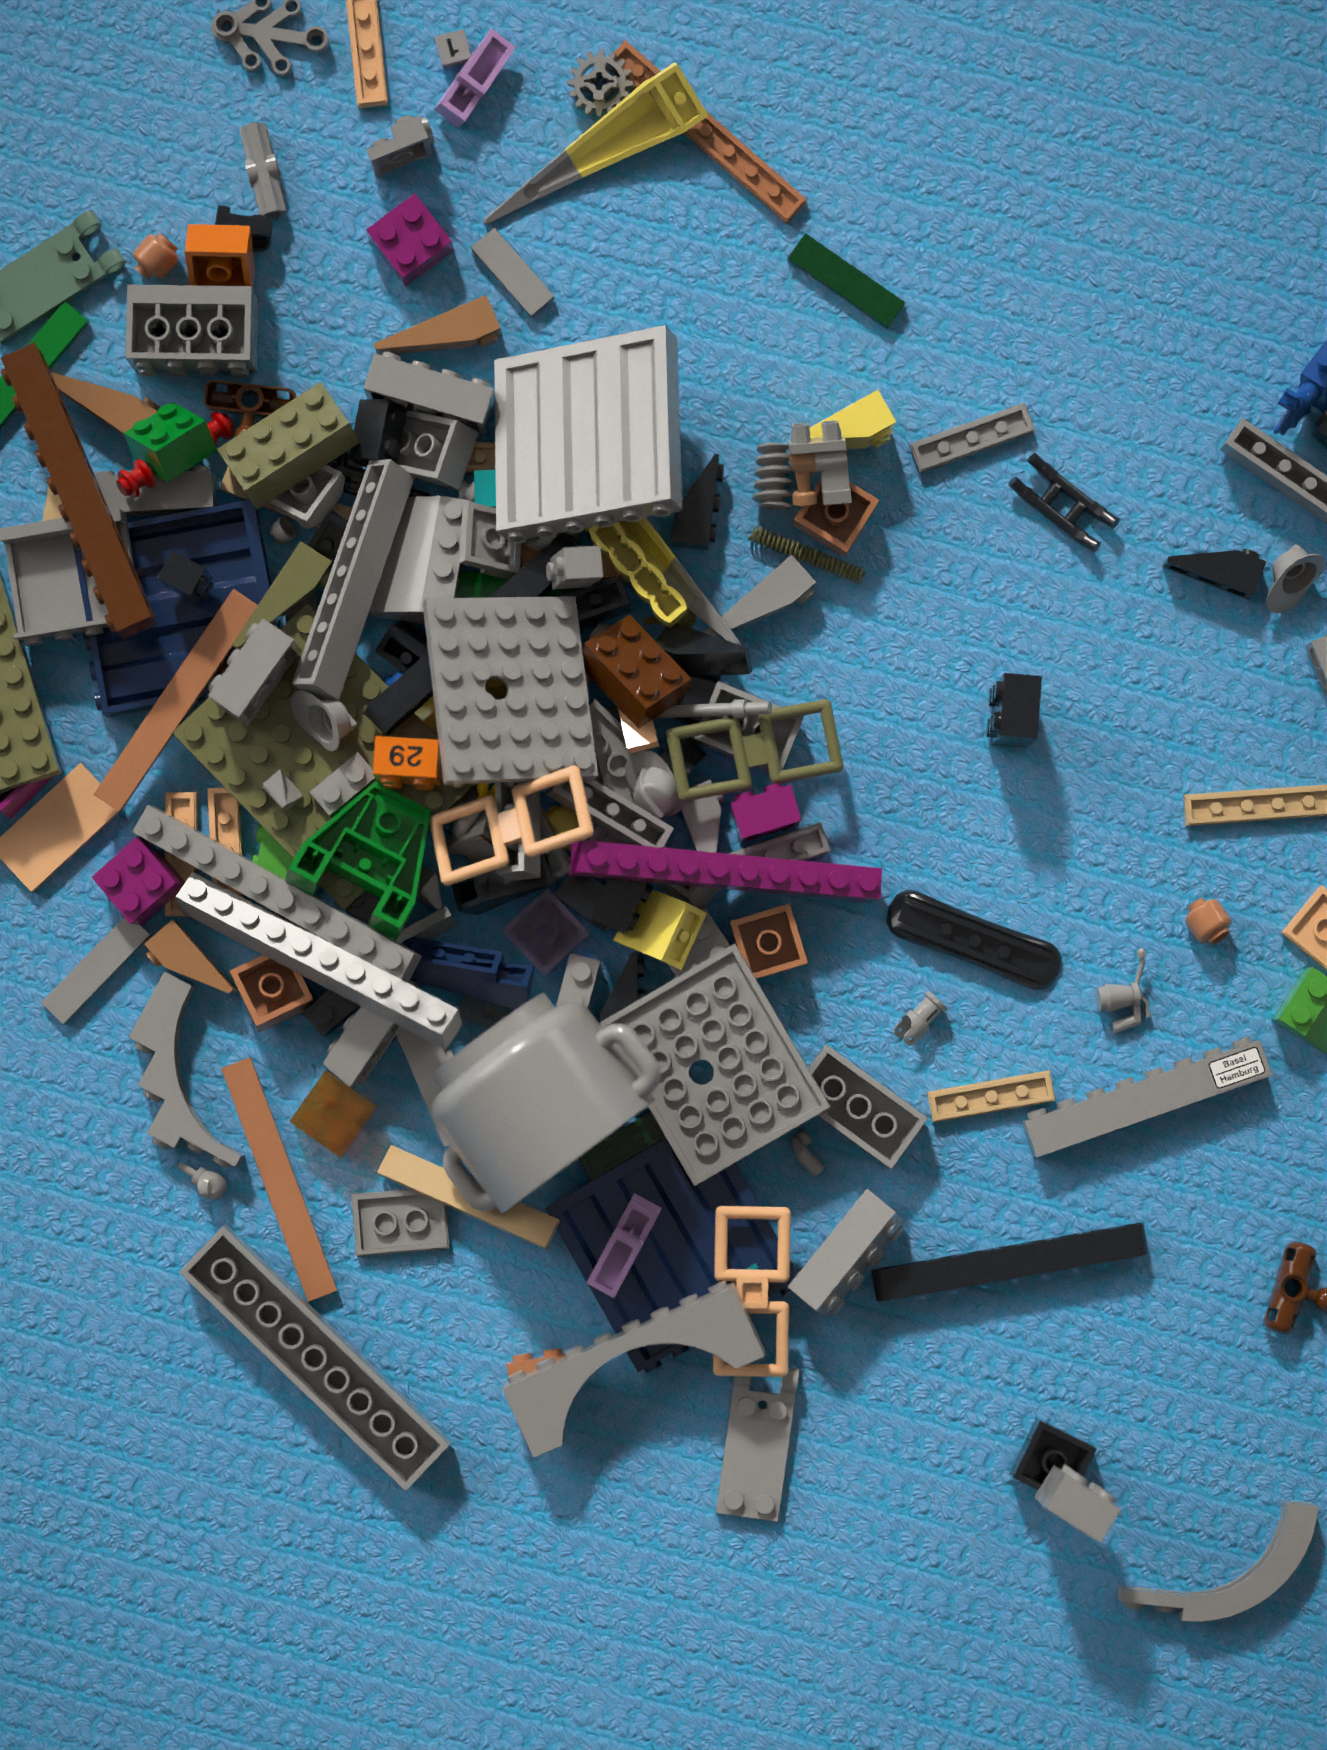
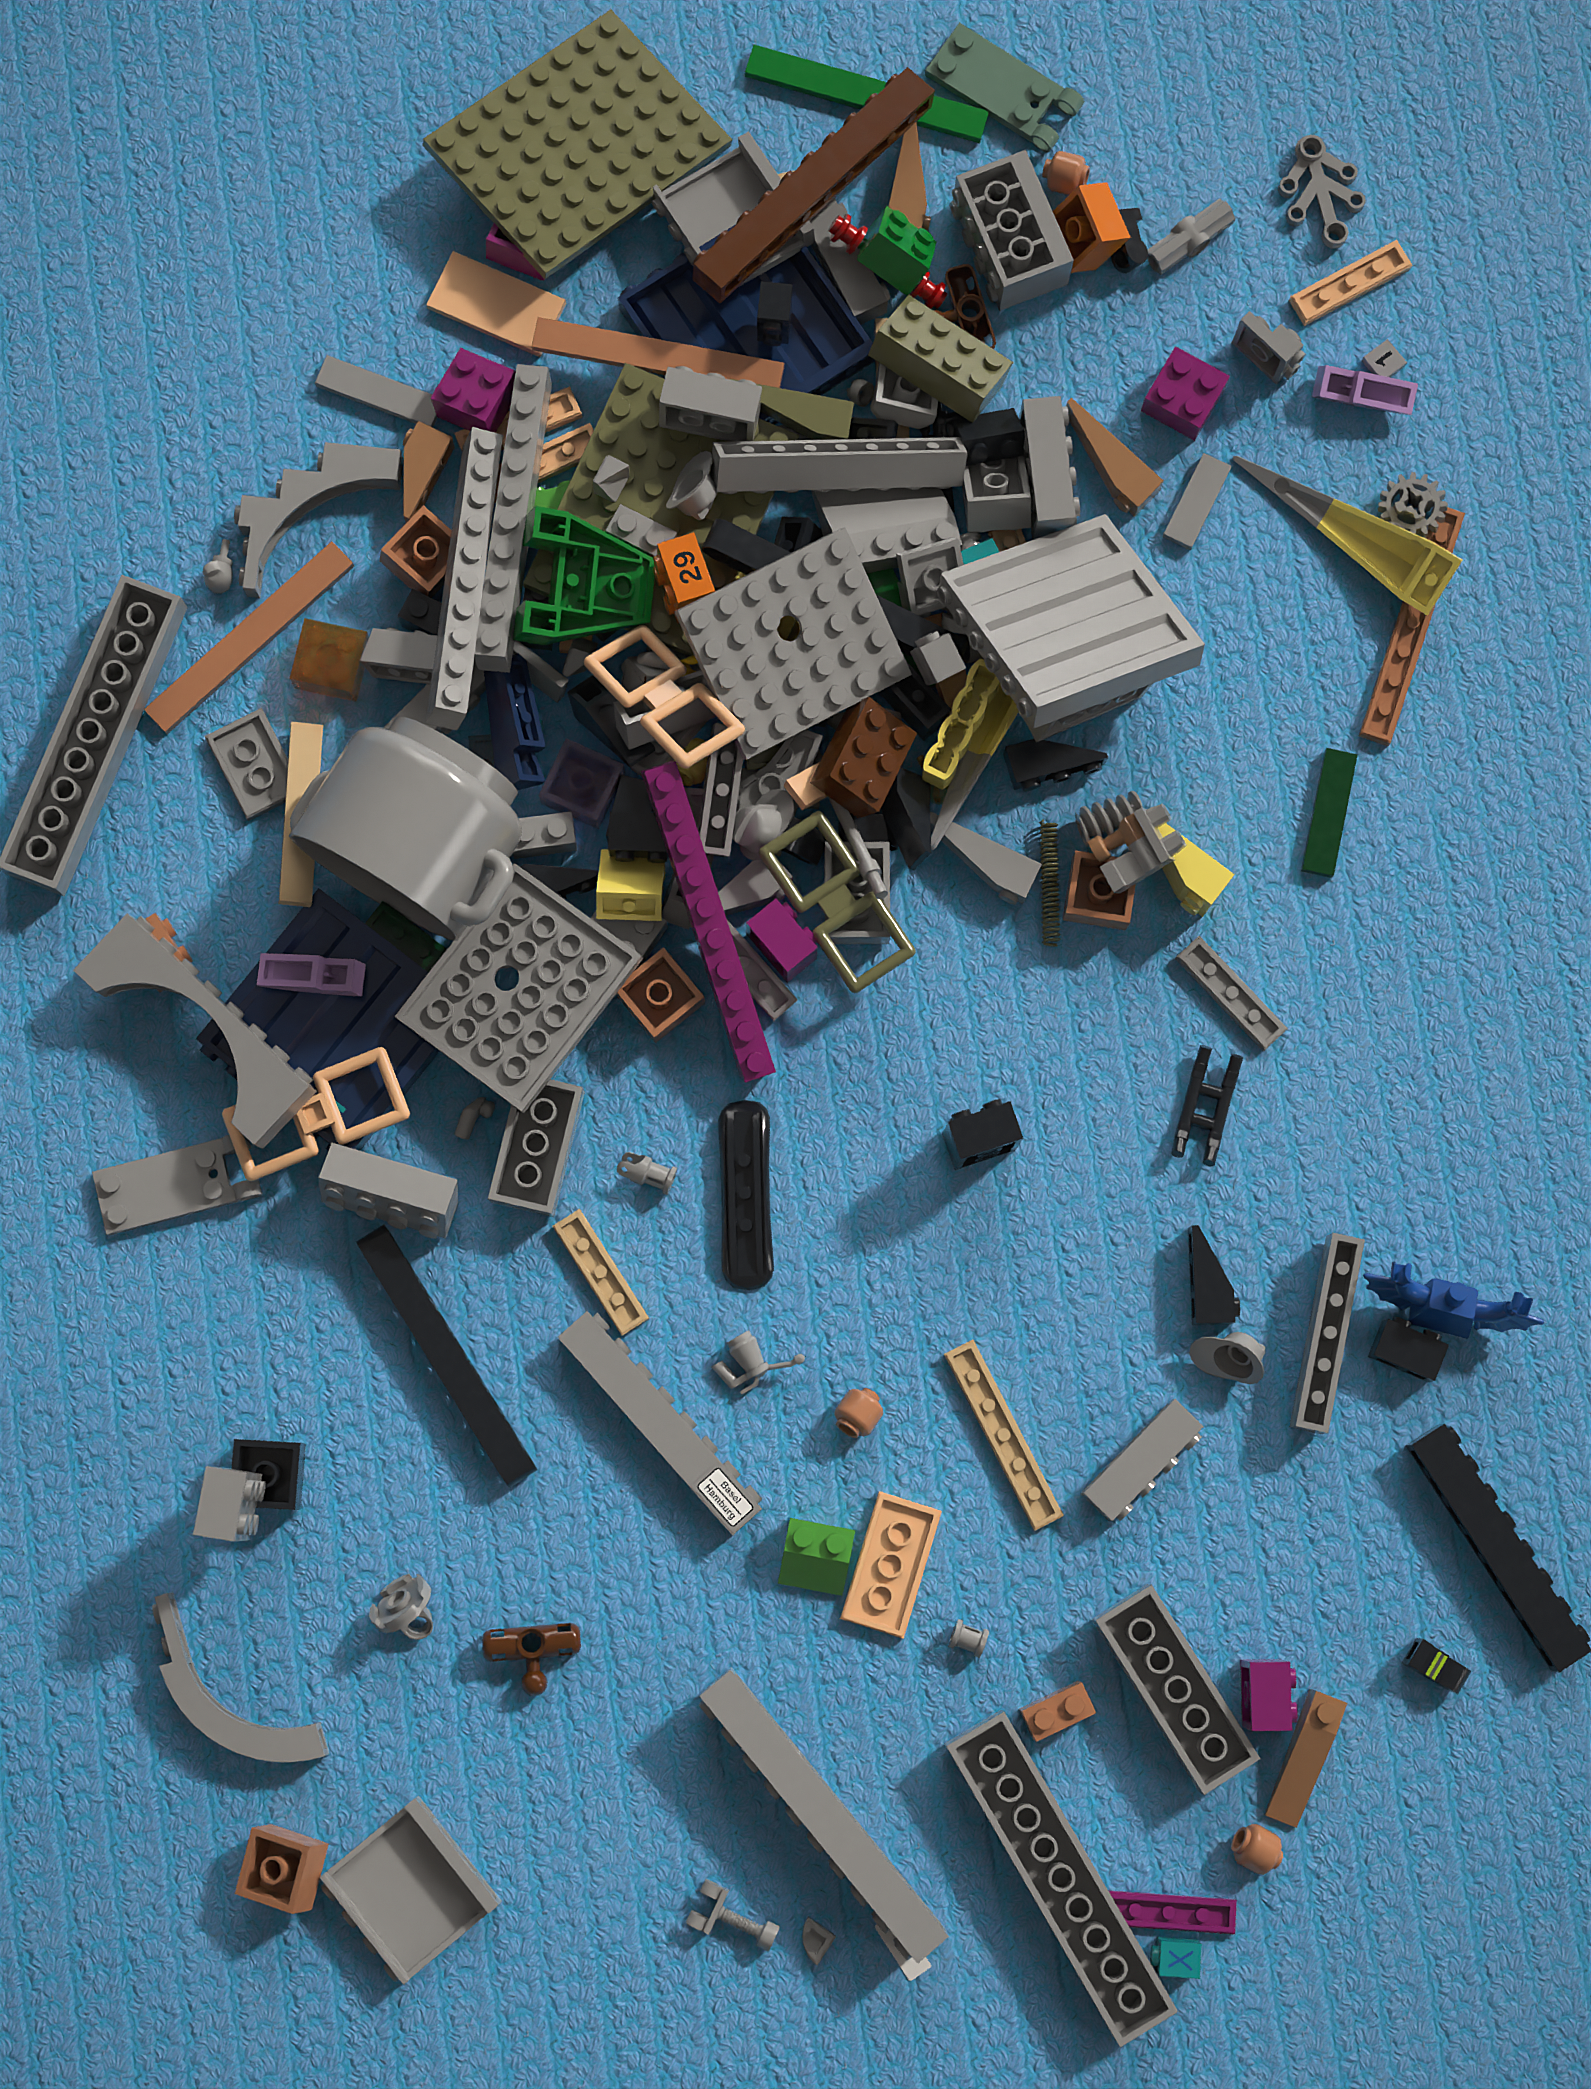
camera: 65 degrees right, 5 degrees down
none -> light grey tile [369,1574,433,1640]

